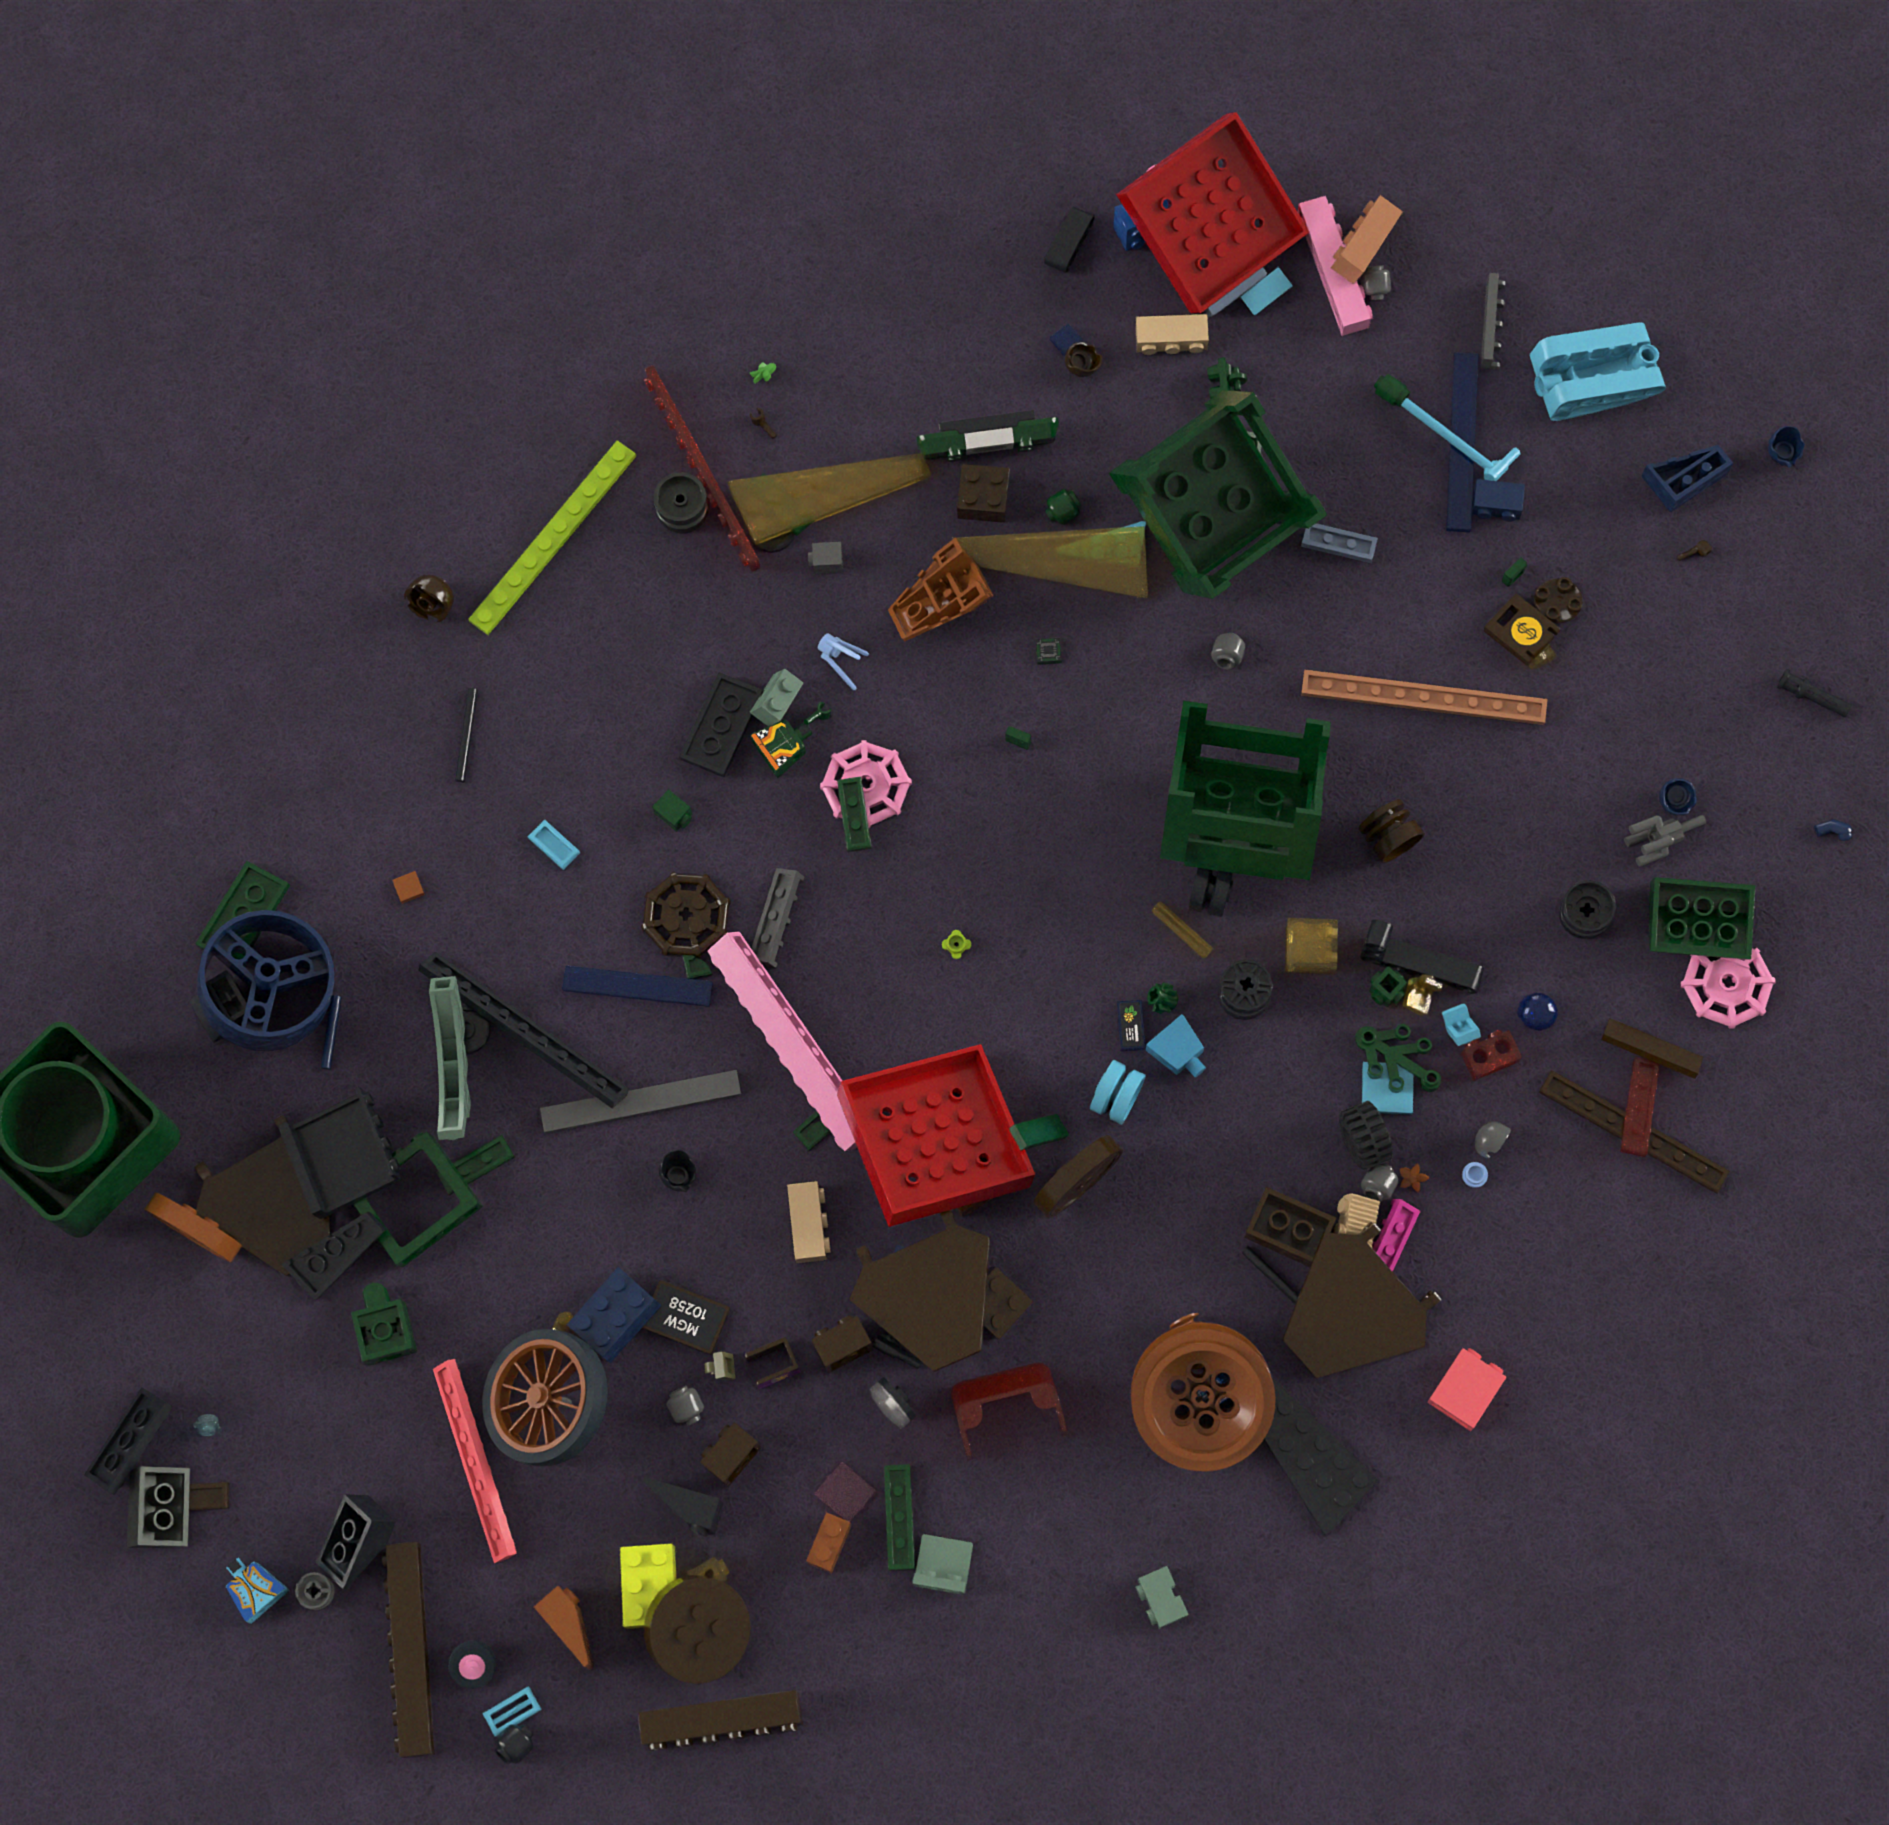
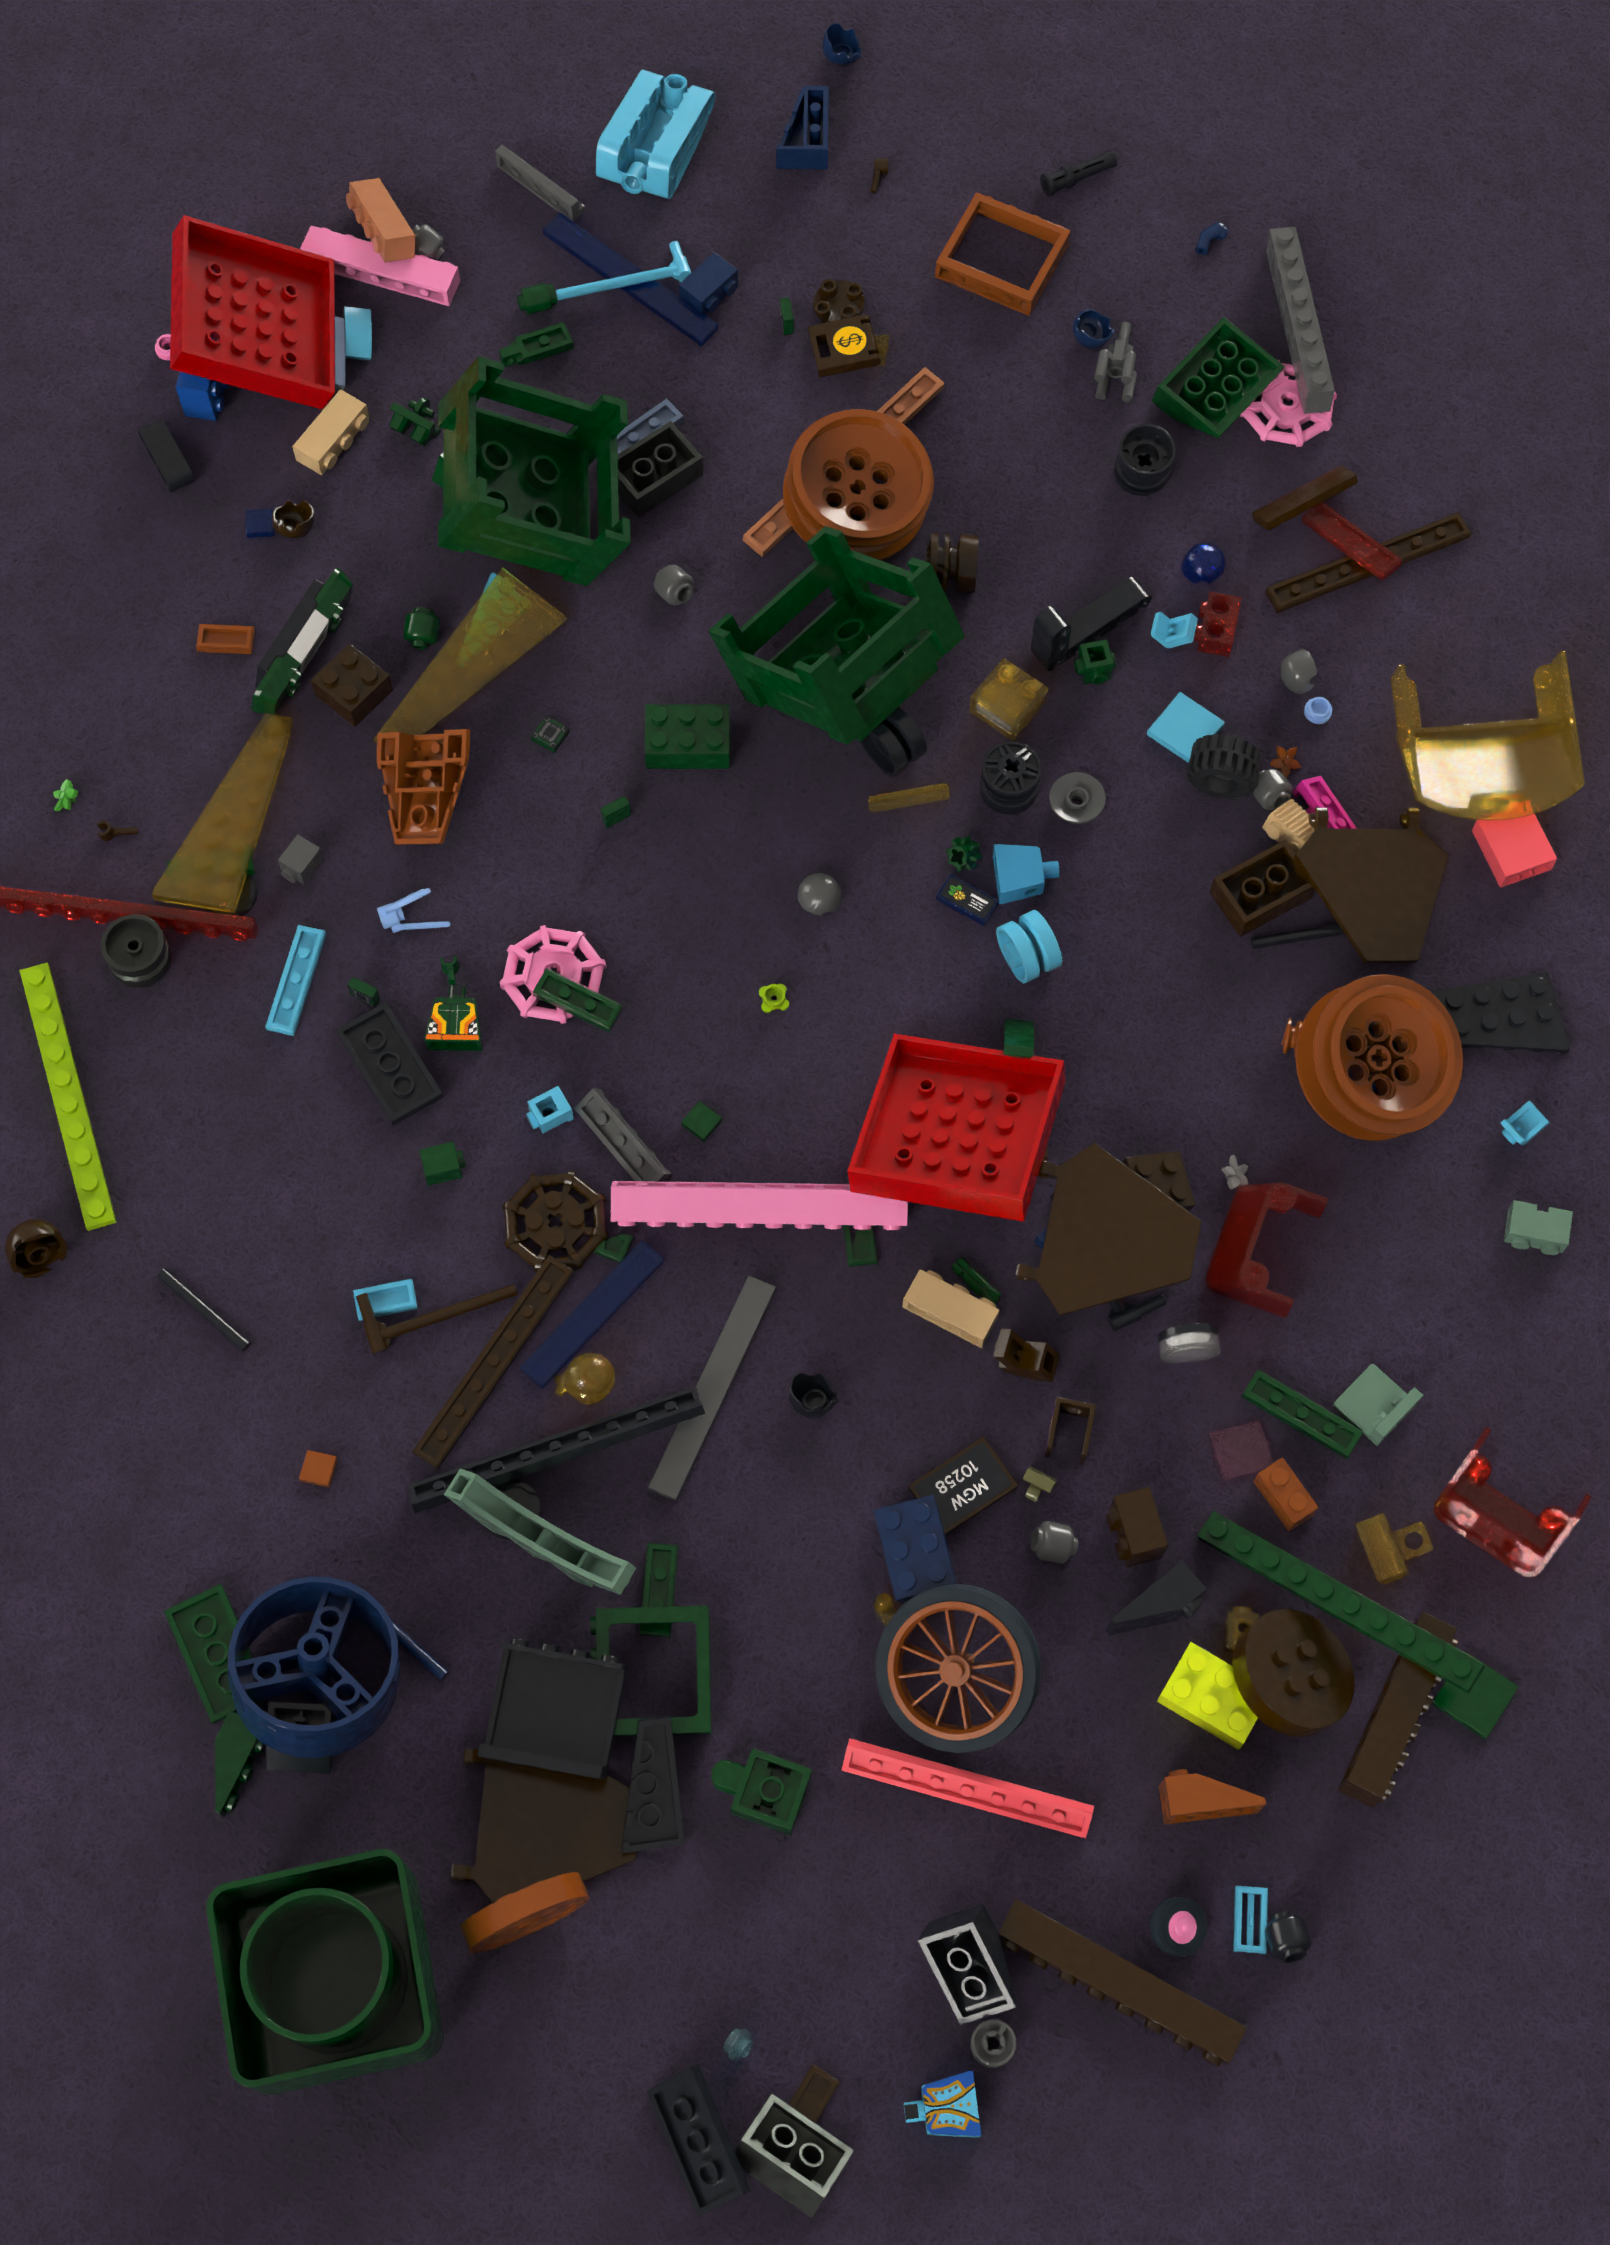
camera: 60 degrees left, 5 degrees down
sand green brick [750,669,803,726] -> none
dark brown brick [811,1315,873,1374] -> none
dark brown brick [1034,1134,1123,1219] -> none
dark green plant [1355,1024,1441,1093] -> none
clear yellow bracket [1403,975,1443,1016] -> none
none -> dark orange tile [196,624,255,654]
none -> dark green slope [215,1711,266,1818]
none -> medium azure tile [265,925,326,1036]
none -> dark green tile [347,977,380,1008]
none -> dark brown bar [356,1284,518,1354]
none -> dark brown tile [412,1255,574,1470]
none -> dark green hinge [499,322,574,367]
none -> medium azure brick [526,1086,574,1134]
none -> clear yellow hat [554,1352,615,1405]
none -> pearl dark grey brick [618,421,704,517]
none -> dark green brick [645,704,730,769]
none -> dark green tile [681,1101,722,1142]
none -> dark orange wheel [783,409,934,560]
none -> dark grey hair [797,872,843,916]
none -> dark orange window [935,192,1071,316]
none -> dark green axle [952,1257,1001,1304]
none -> dark brown brick [993,1329,1060,1382]
none -> dark grey dish [1049,772,1106,824]
none -> dark green plate [1197,1511,1485,1694]
none -> light grey plant [1221,1155,1249,1189]
none -> dark grey brick [1266,227,1335,414]
none -> clear yellow piece [1355,1513,1433,1585]
none -> clear yellow windscreen [1390,651,1585,821]
none -> dark green tile [1431,1651,1519,1739]
none -> clear red windscreen [1434,1427,1592,1577]
none -> medium azure bracket [1500,1101,1550,1146]

